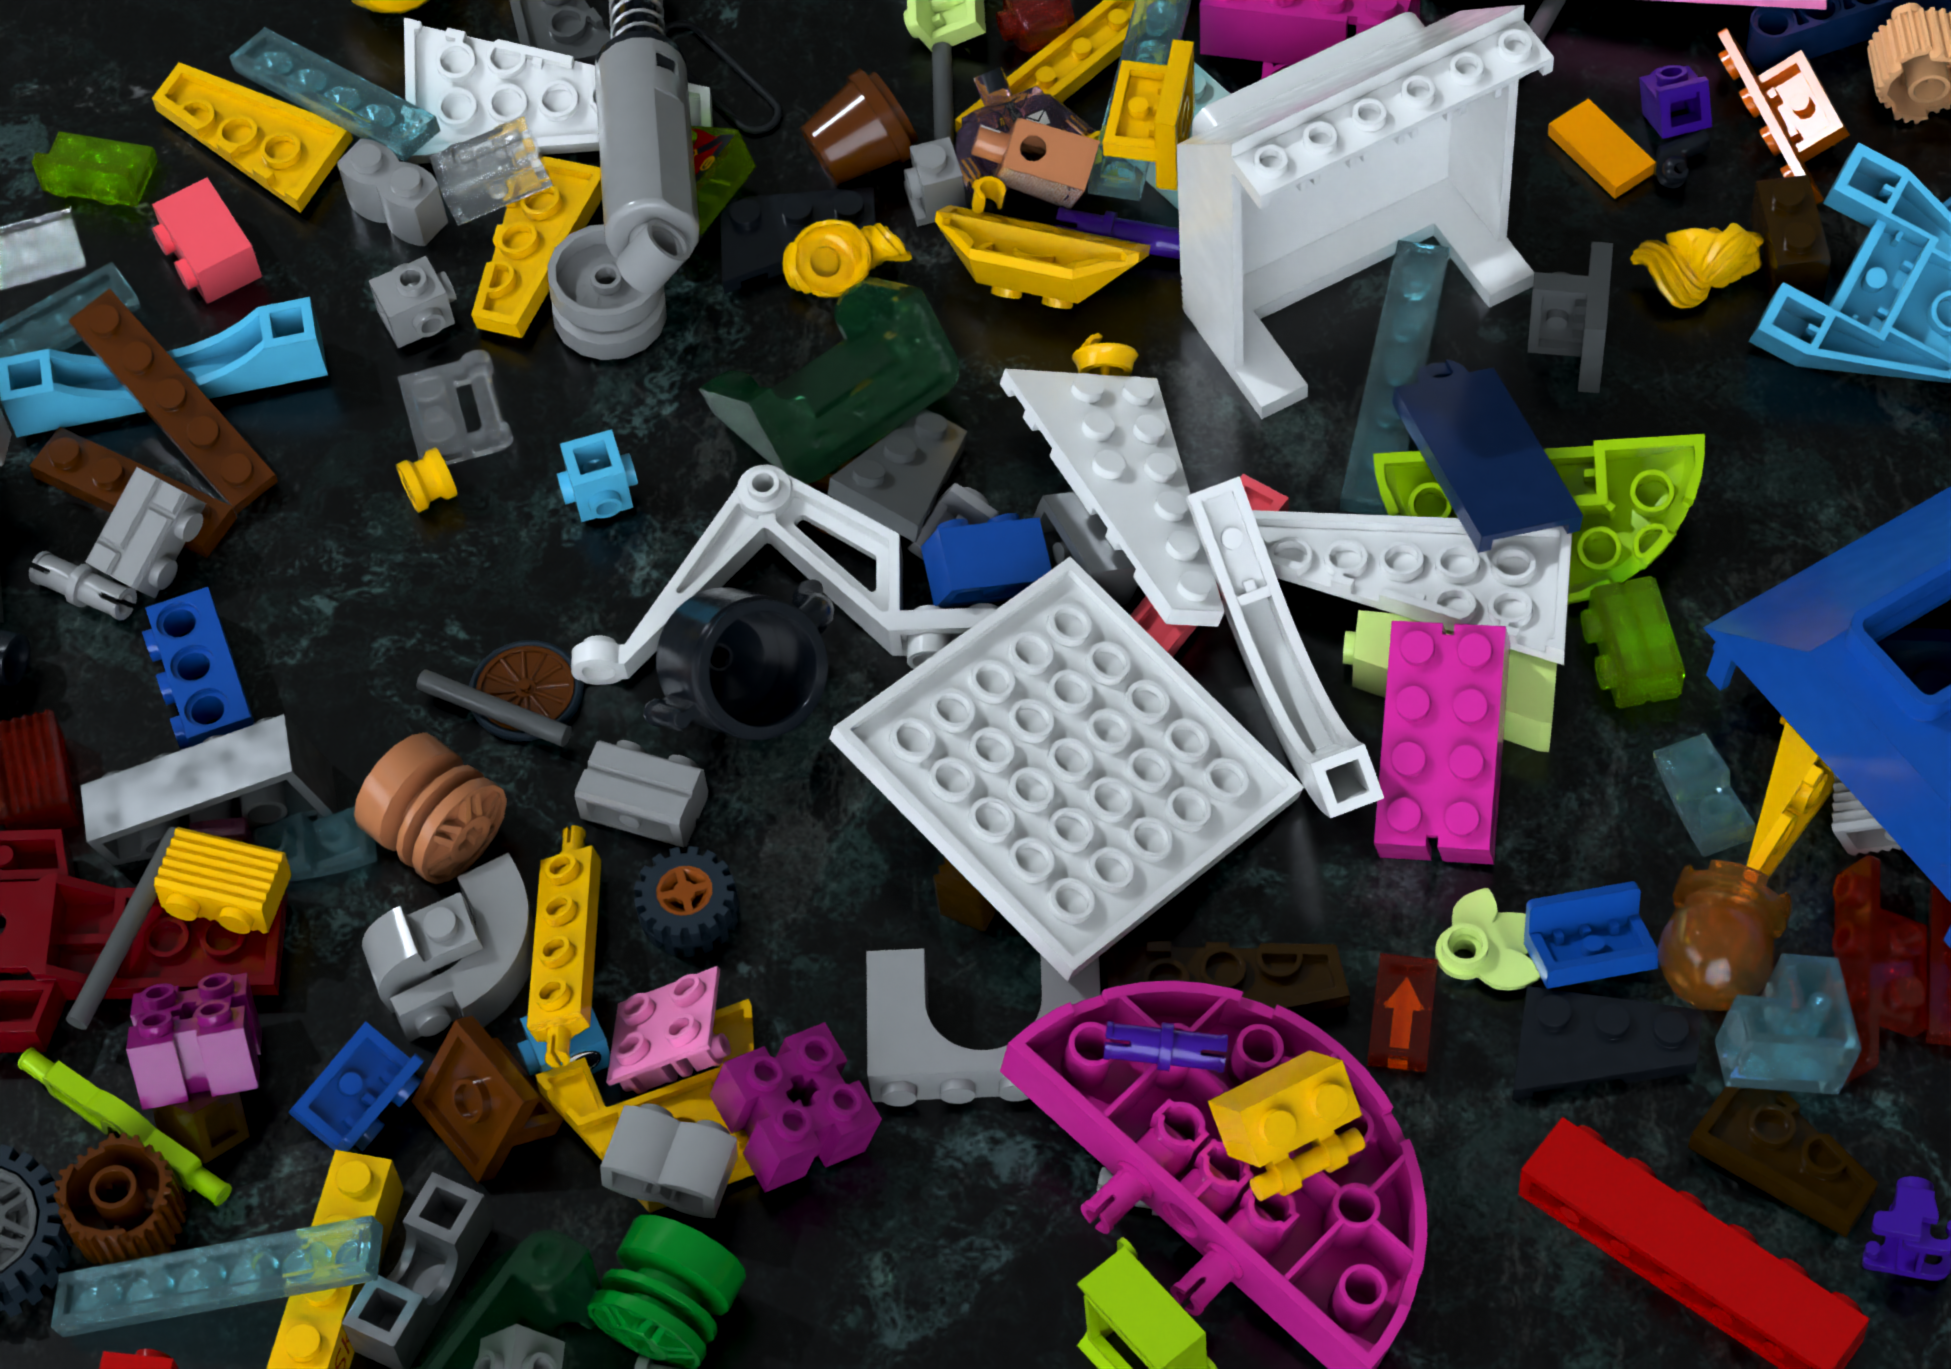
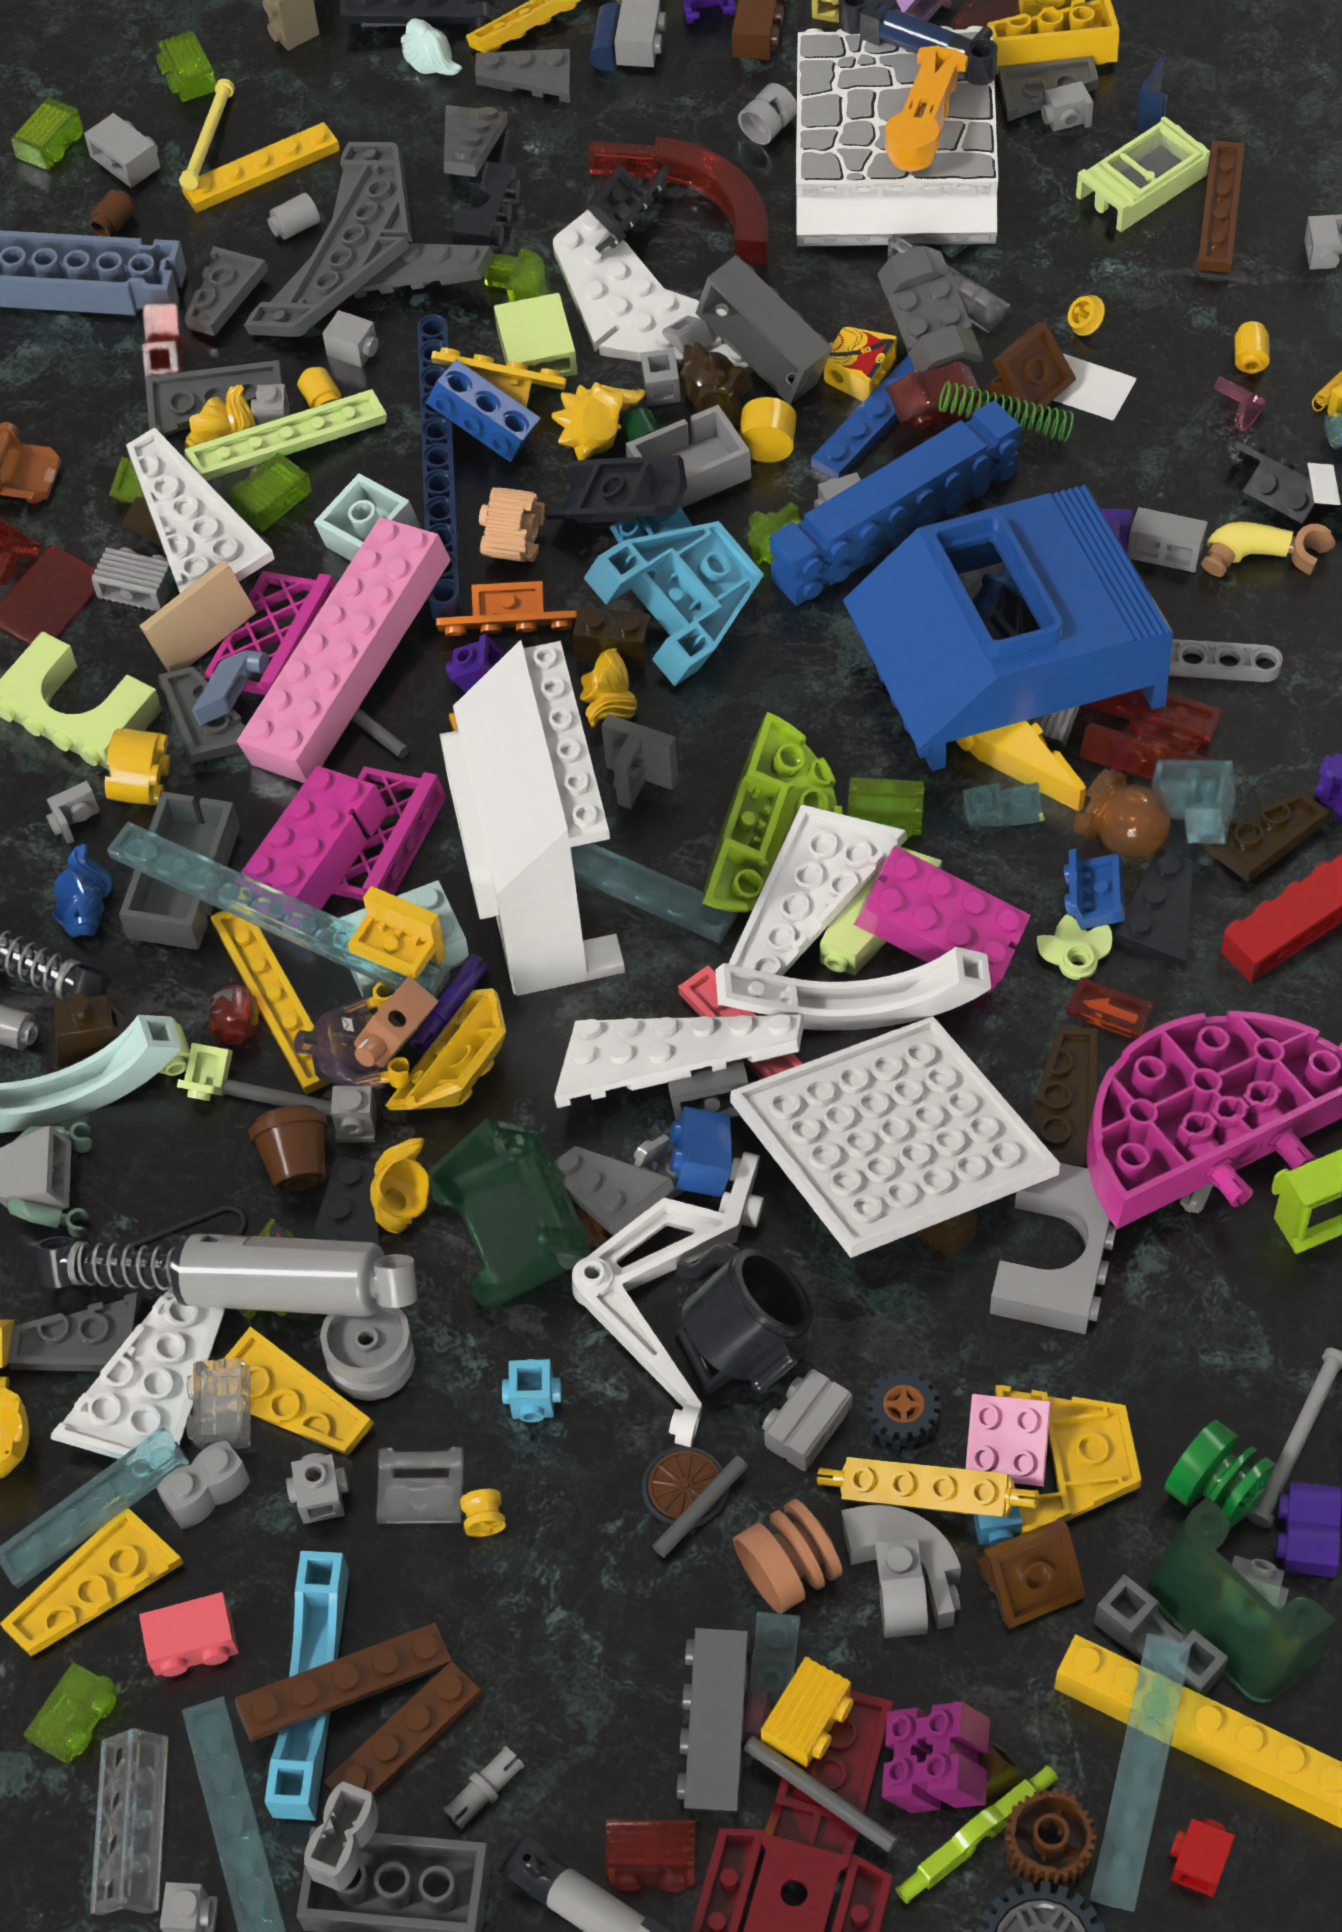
camera: 75 degrees left, 0 degrees up
light grey brick [85,467,206,598] -> none
blue brick [142,587,255,750] -> none
blue bracket [288,1021,424,1152] -> none
light grey brick [600,1103,738,1218] -> none
magenta brick [709,1022,882,1193] -> none
yellow hat [1072,333,1138,376] -> none
dark purple pin [1103,1021,1228,1073] -> none
yellow brick [1208,1050,1365,1201] -> none
dark blue piece [1392,359,1583,553] -> none

